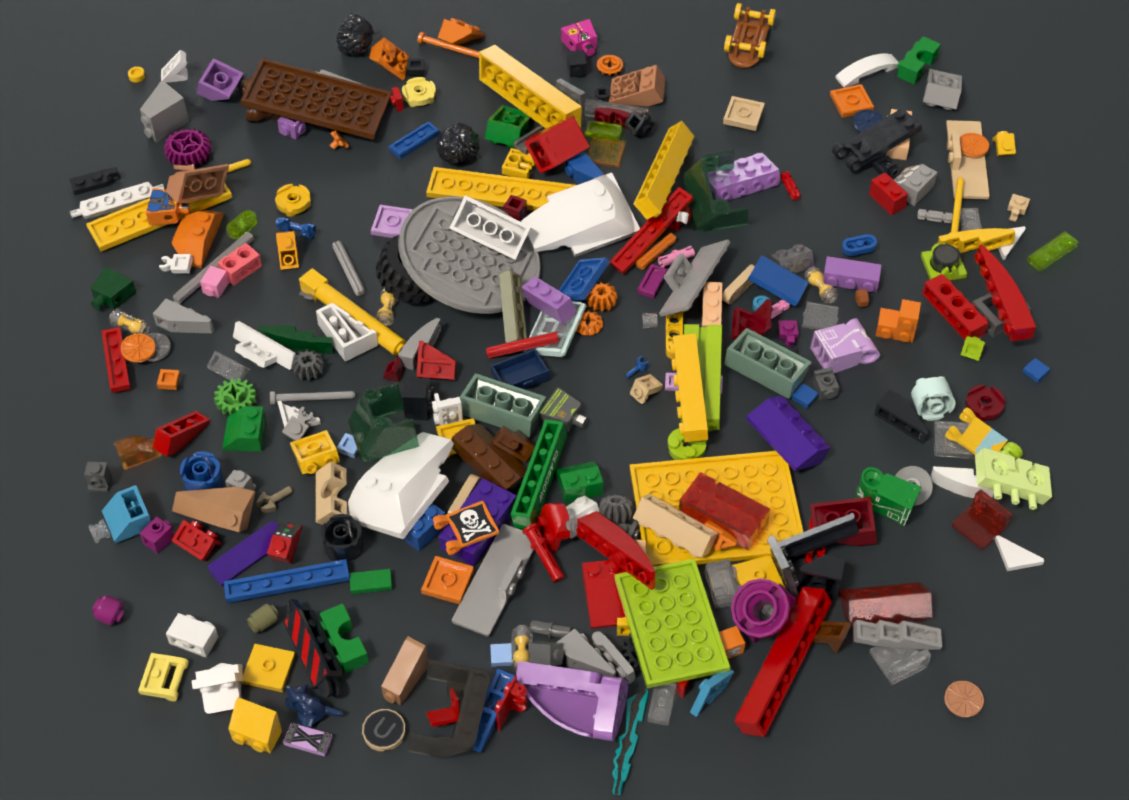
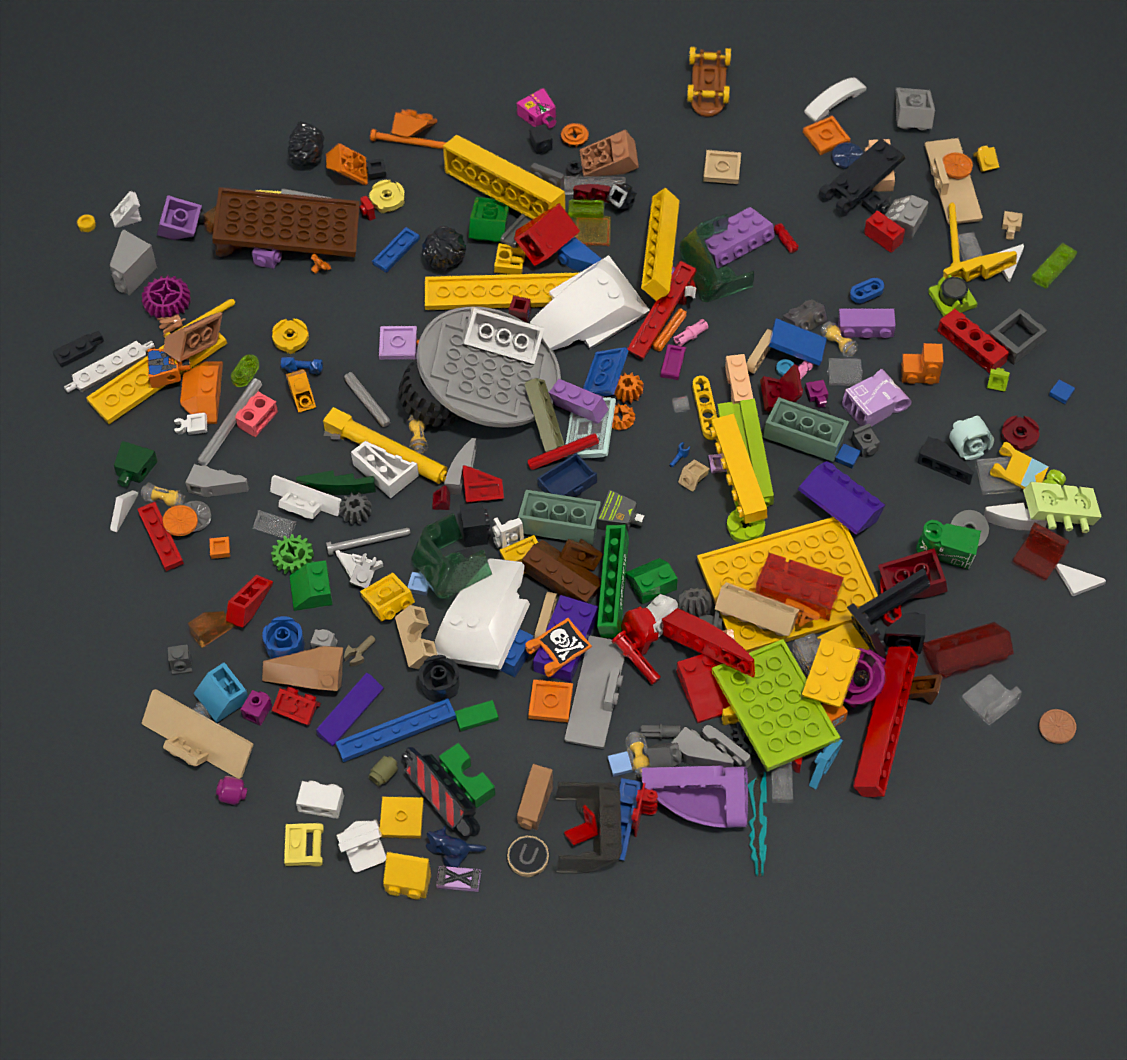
camera: 10 degrees left, 5 degrees up
bright pink brick [200,266,229,298] -> none
red slope [267,521,303,564] -> none
light grey bracket [659,239,730,316] -> none
light grey slope [853,620,942,650] -> none
dark orange tile [855,289,869,307] -> none
green arch [897,36,941,85] -> none
light grey axle [917,209,953,223] -> none
red slope [975,244,1036,342] -> none
none -> white tile [110,490,139,532]
none -> tan bracket [142,689,253,779]
none -> yellow plate [802,638,861,708]

